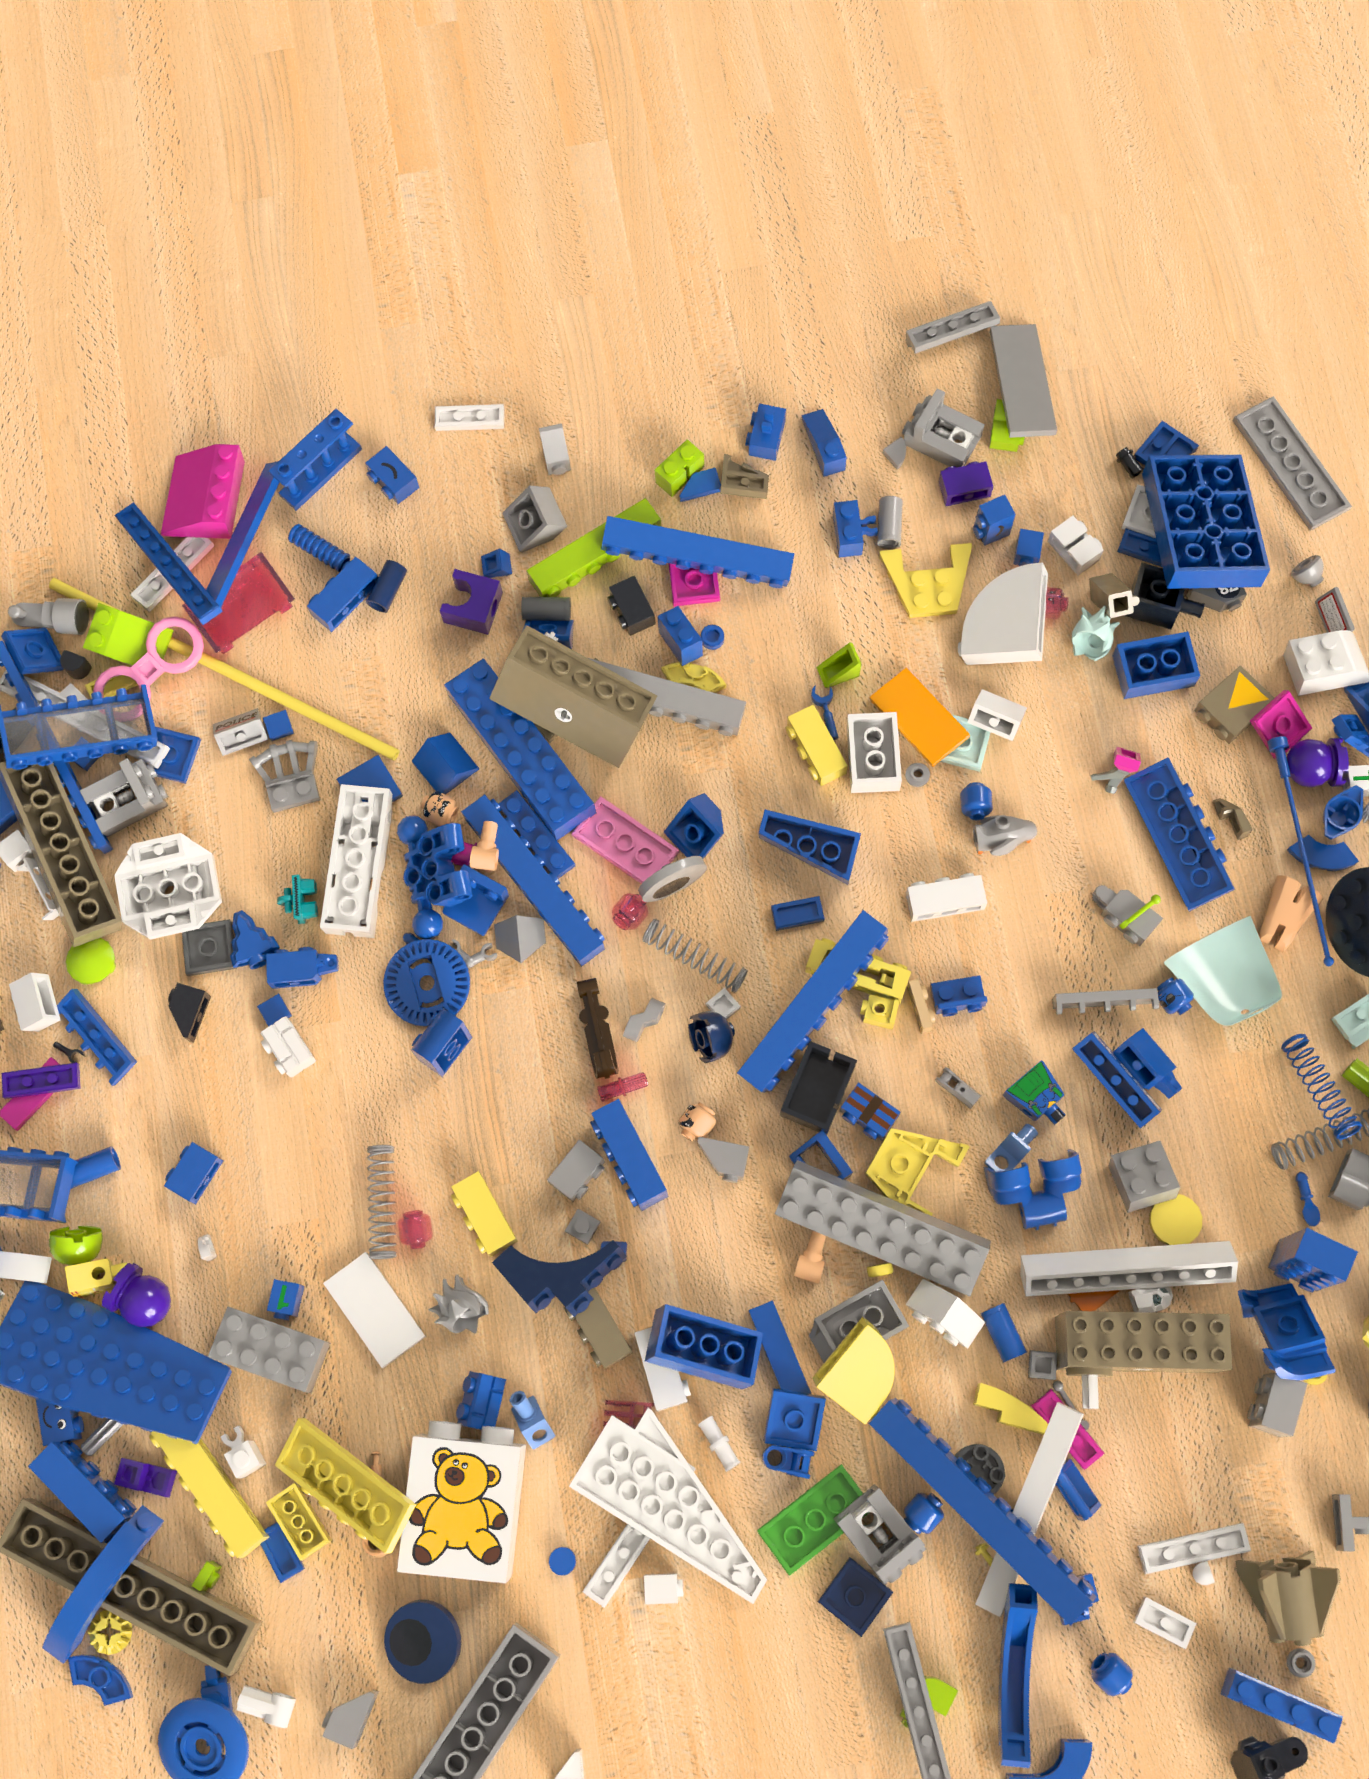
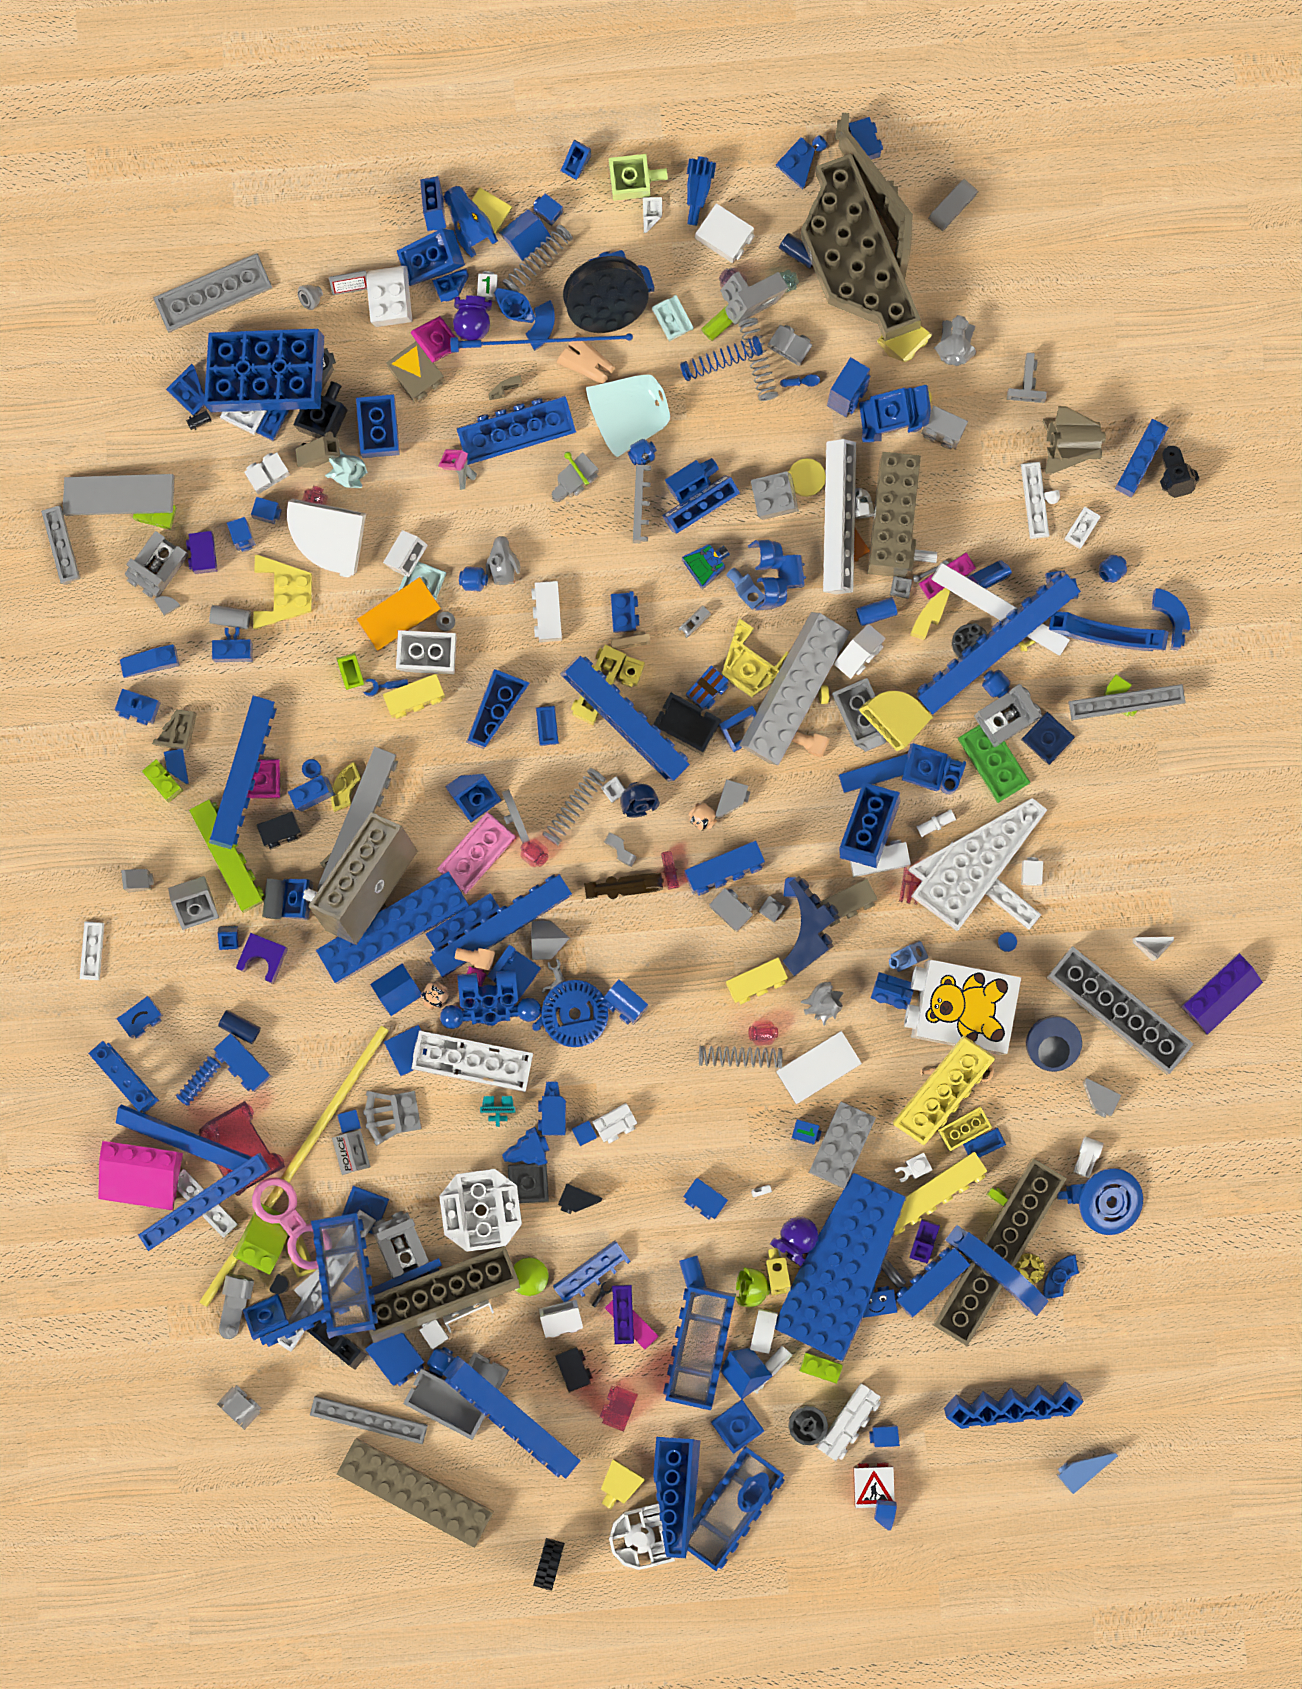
camera: 90 degrees left, 10 degrees up
light grey plate [1287,1648,1315,1678] -> none

